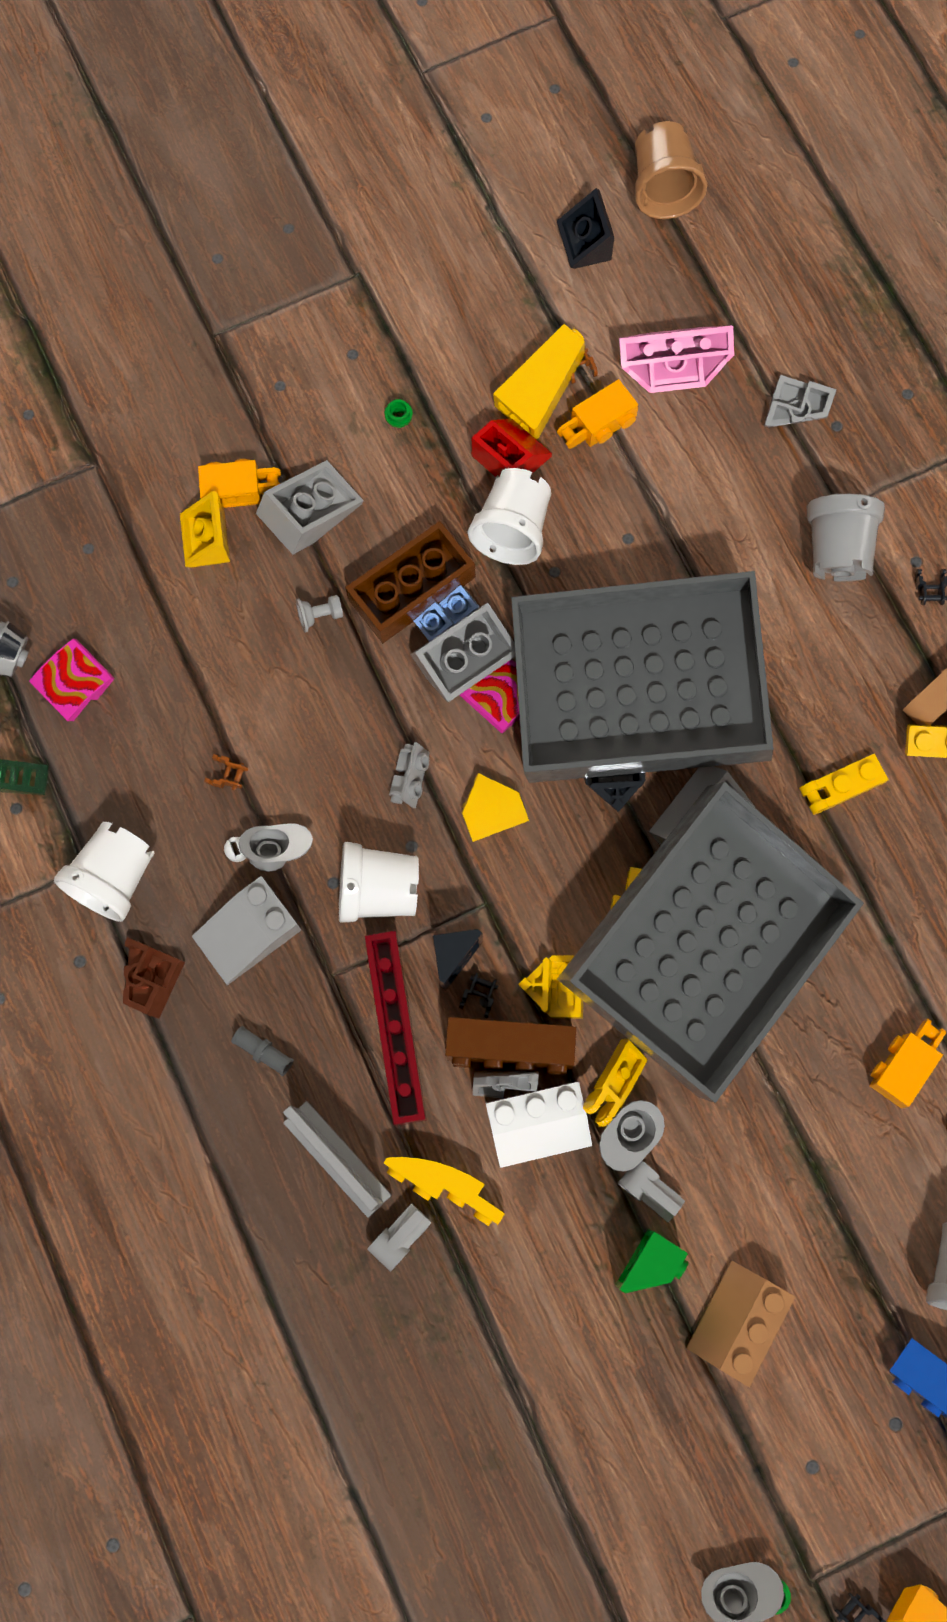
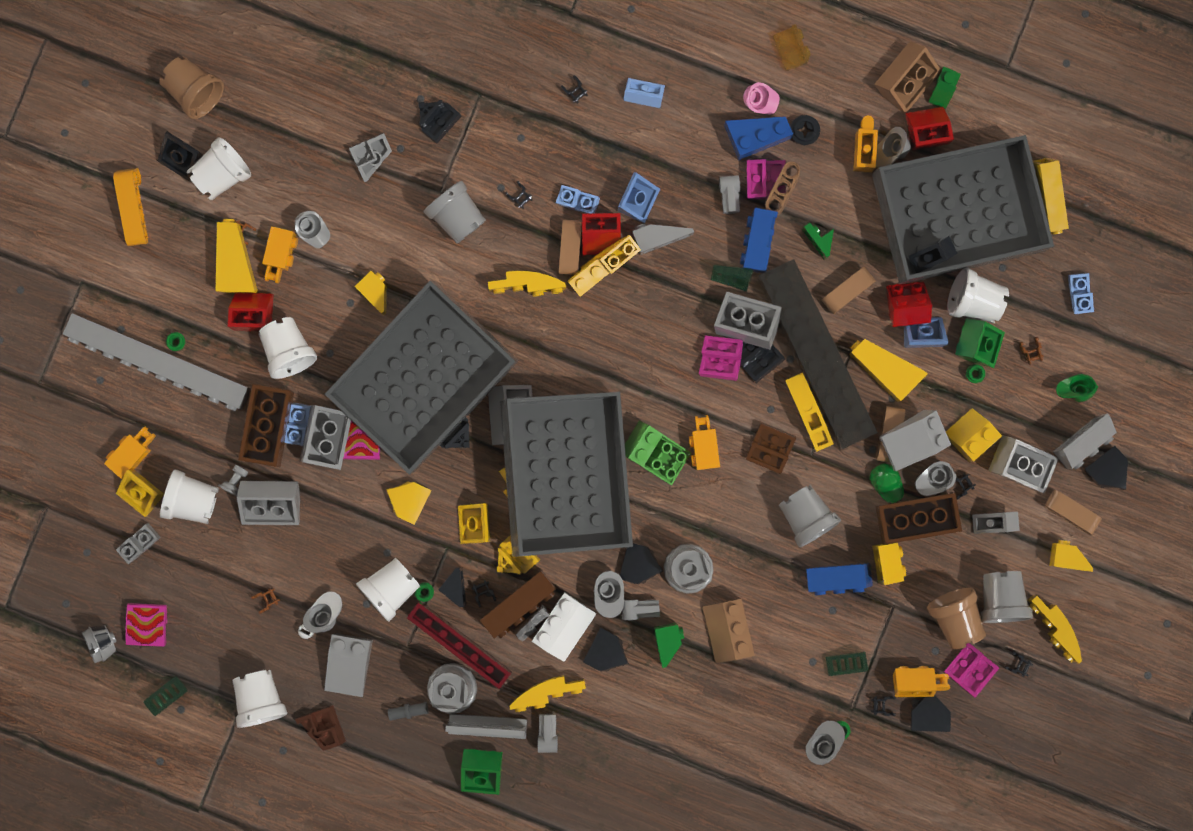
camera: 45 degrees left, 10 degrees up
light grey slope [256,460,364,555] -> none
light grey hinge [389,742,430,808] -> none
yellow hinge [583,1039,648,1127] -> none
bright pink wedge [619,325,734,393] -> none
yellow plate [799,753,889,815] -> none
none -> light grey brick [63,313,251,411]
none -> light orange beam [113,168,148,246]
none -> light grey slope [116,523,161,564]
none -> white piece [160,470,219,524]
none -> white piece [187,137,251,200]
none -> light grey slope [237,481,300,525]
none -> light grey piece [294,211,330,248]
none -> yellow slope [355,271,387,316]
none -> green plate [415,582,434,602]
none -> black slope [419,100,462,144]
none -> light grey piece [427,663,477,714]
none -> yellow slope [458,503,490,544]
none -> green slope [461,749,503,795]
none -> yellow slope [488,271,566,297]
none -> black slope [583,628,629,672]
none -> black slope [620,543,663,585]
none -> bright green slope [625,421,691,486]
none -> light grey piece [663,544,714,594]
none -> clear green slope [825,651,868,676]

